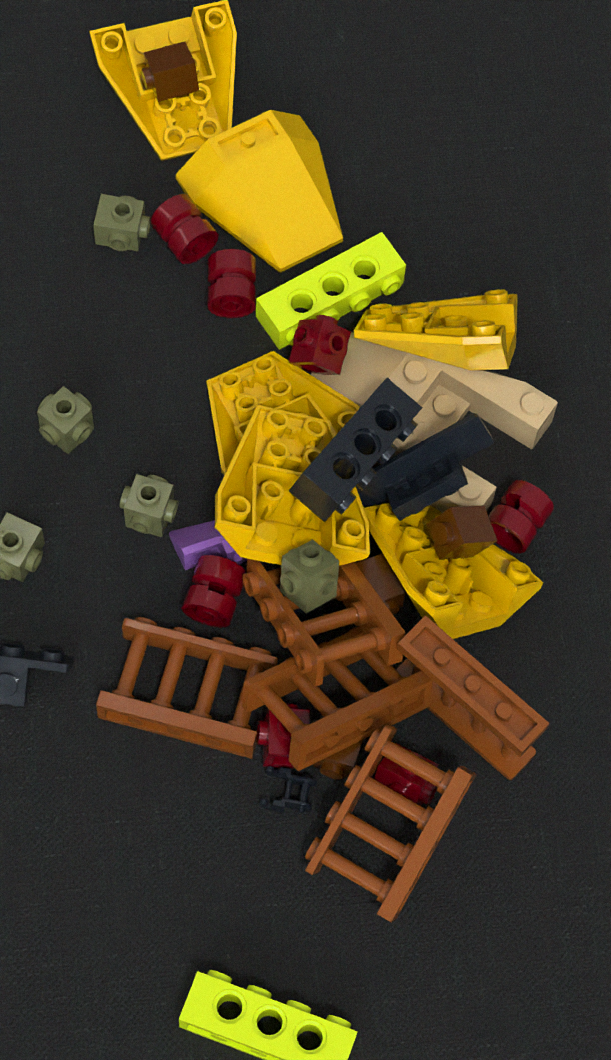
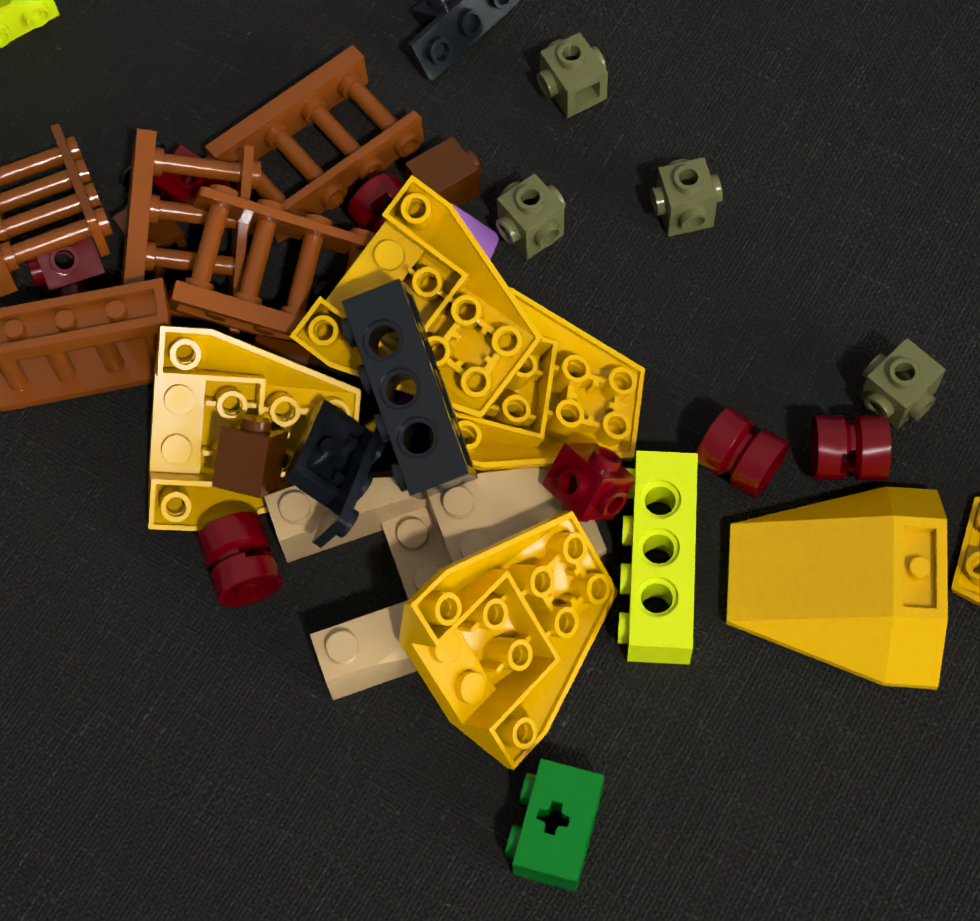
camera: 135 degrees right, 0 degrees up
olive brick [280,539,339,613] -> none
none -> reddish brown brick [405,136,482,207]
none -> green brick [505,759,604,892]

